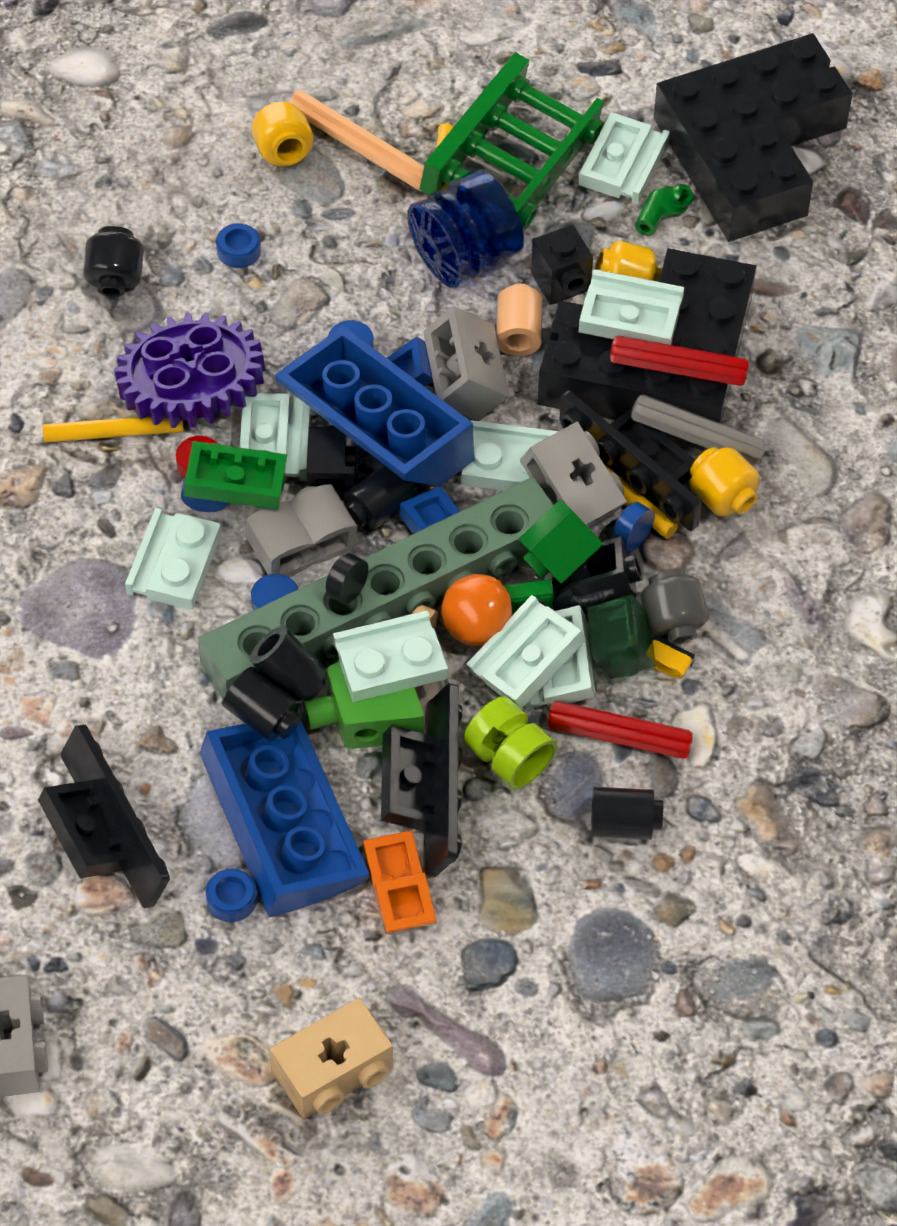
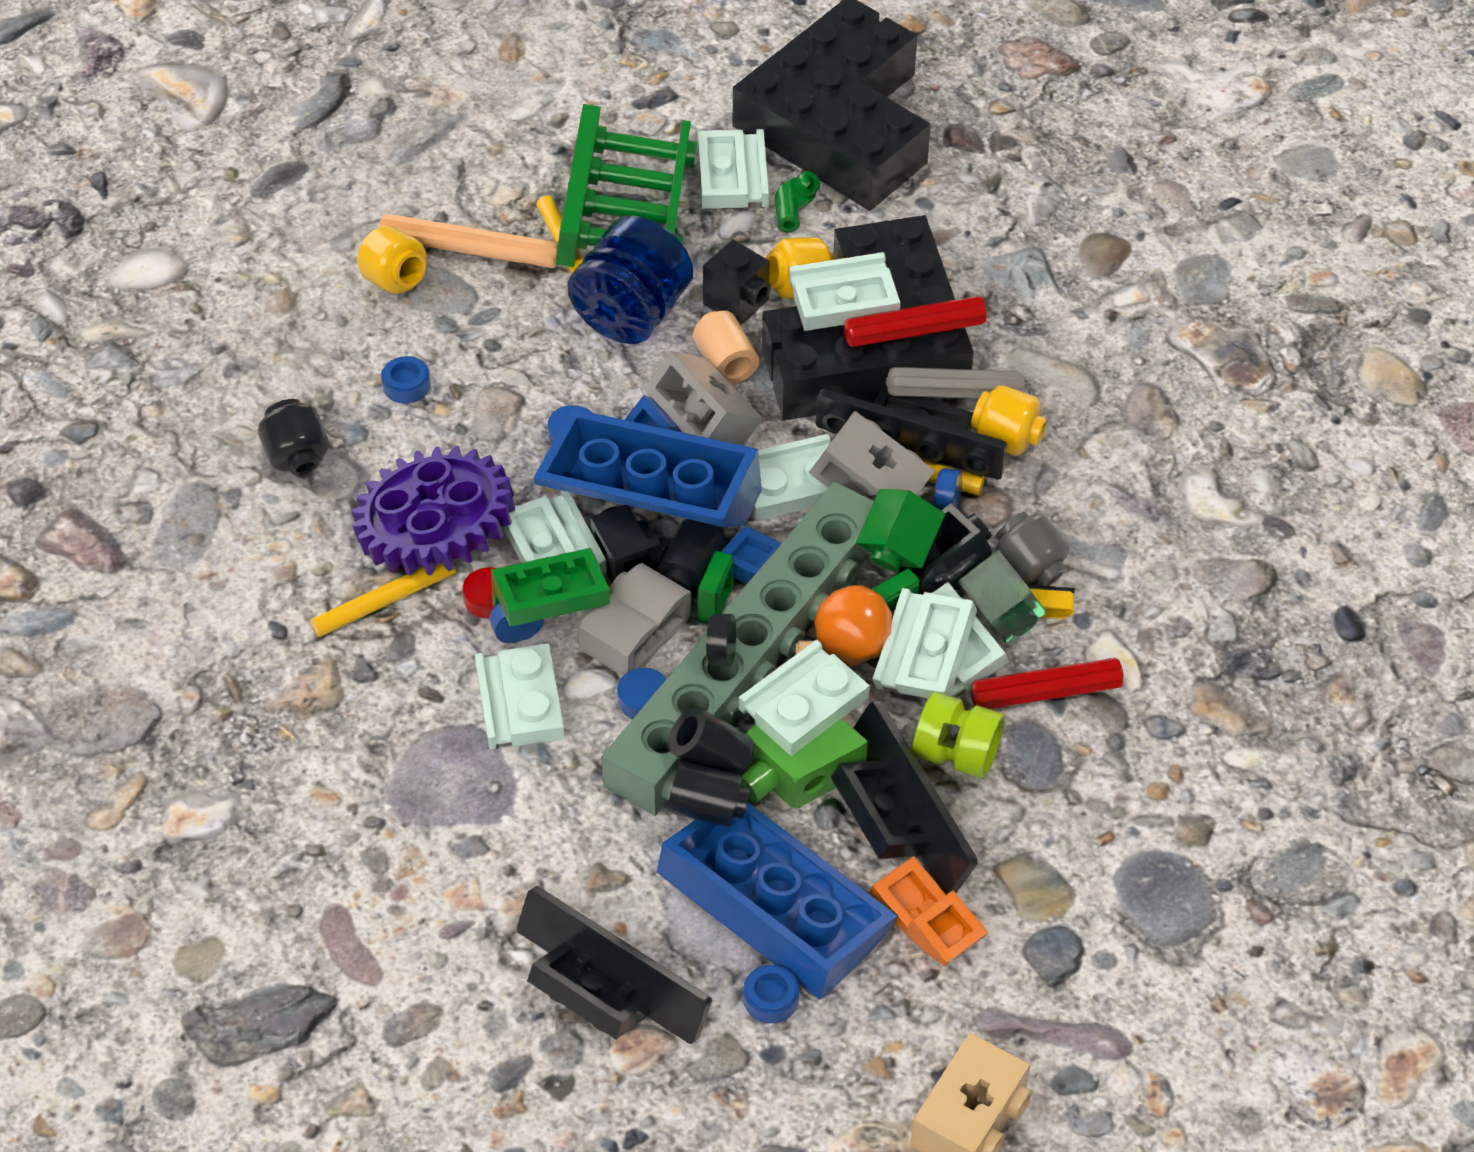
camera: 25 degrees left, 5 degrees down
black brick [591,786,664,840] -> none
none -> green tile [698,551,734,623]

